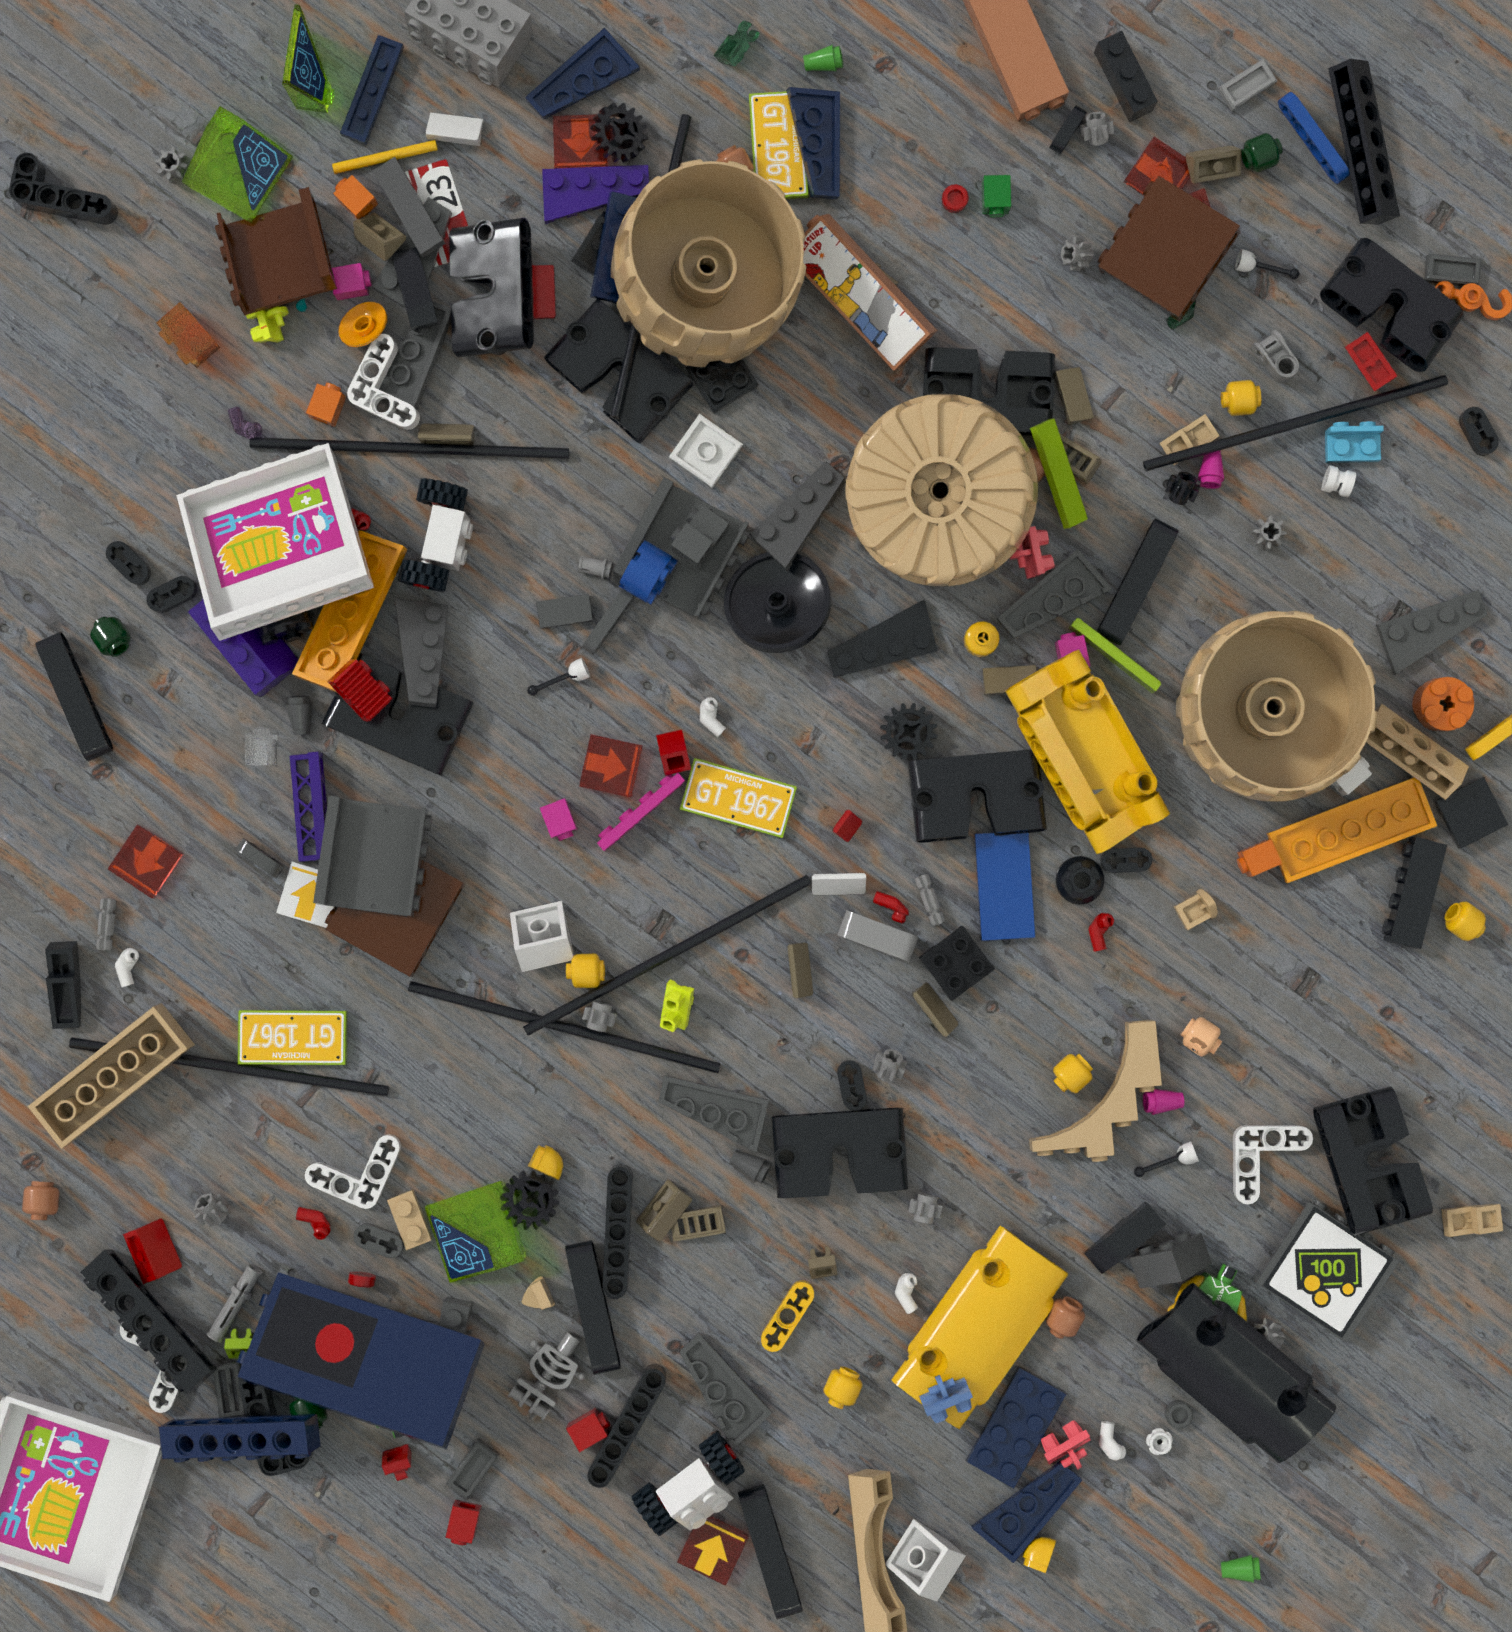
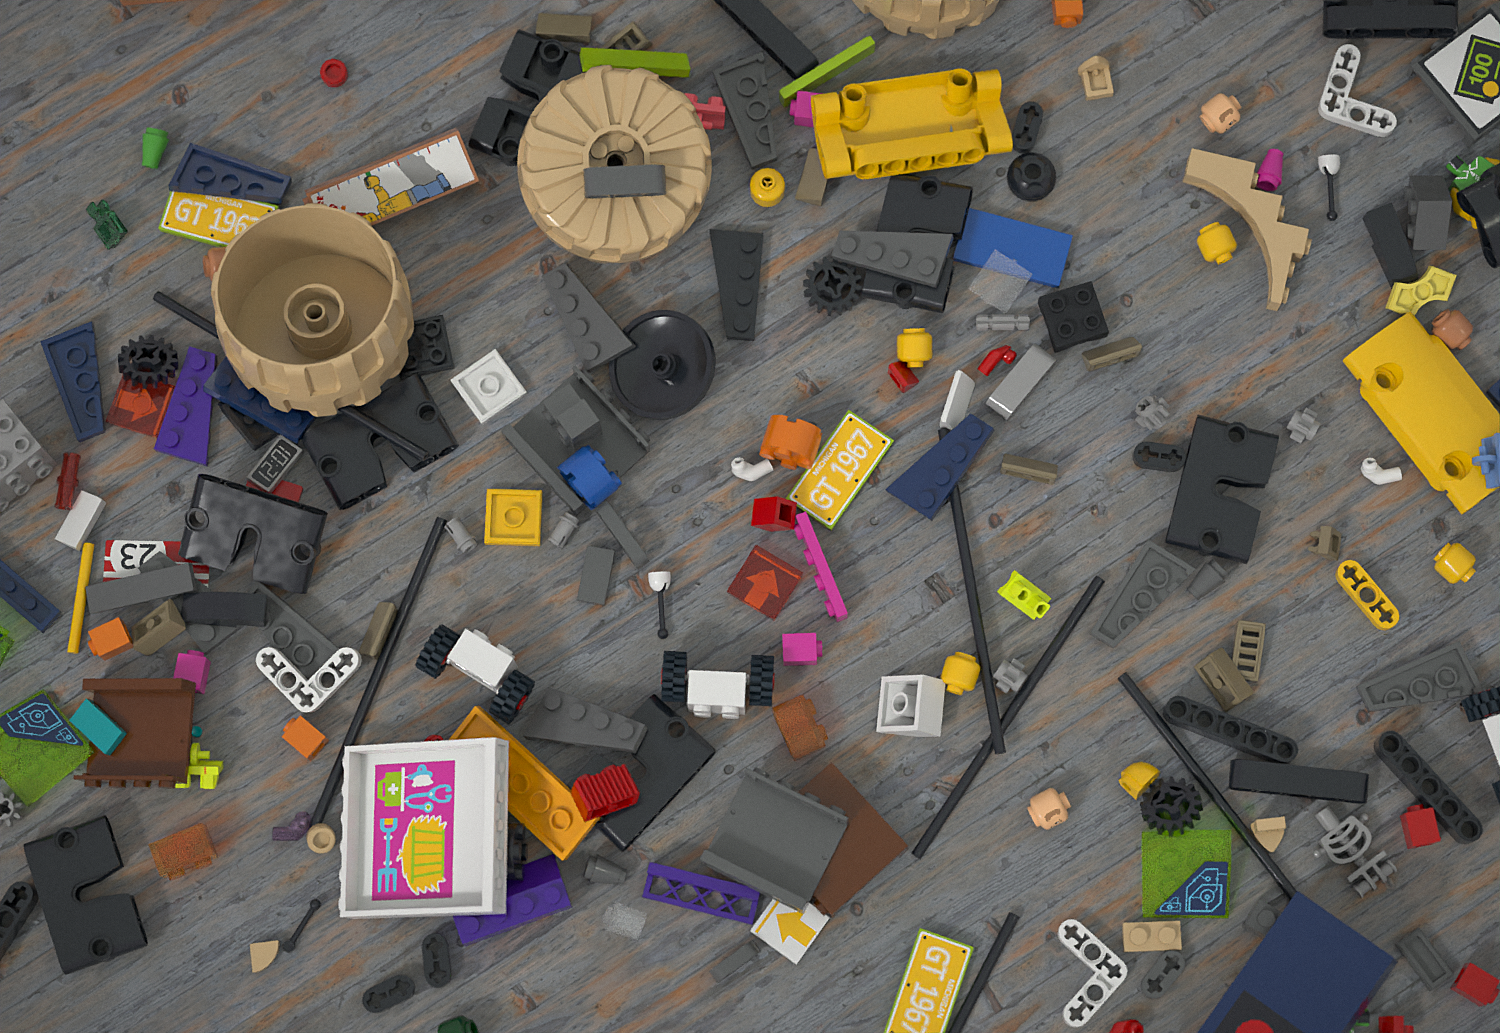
camera: 65 degrees left, 10 degrees down
light orange dish [338,302,387,347] -> none
red tile [348,1271,376,1288] -> none
green brick [982,175,1011,218] -> none
red arm [1088,913,1114,952] -> none
none -> black connector [23,815,148,975]
none -> clear red pin [54,452,81,510]
none -> teal tile [69,698,127,755]
none -> tile [247,435,303,493]
none -> tan tile [250,940,280,973]
none -> black hinge [283,899,321,952]
none -> tan tile [306,823,336,853]
none -> light grey pin [444,517,477,554]
none -> yellow tile [484,489,543,546]
none -> dark grey beam [583,165,667,199]
none -> brick [661,651,775,719]
none -> orange brick [759,415,823,470]
none -> clear orange brick [771,694,828,761]
none -> dark grey wing [831,230,954,288]
none -> dark blue wing [885,413,995,521]
none -> yellow head [896,328,933,367]
none -> clear piece [968,249,1032,314]
none -> light nougat head [1027,788,1071,830]
none -> black piece [1117,672,1297,901]
none -> light yellow tile [1385,266,1457,316]

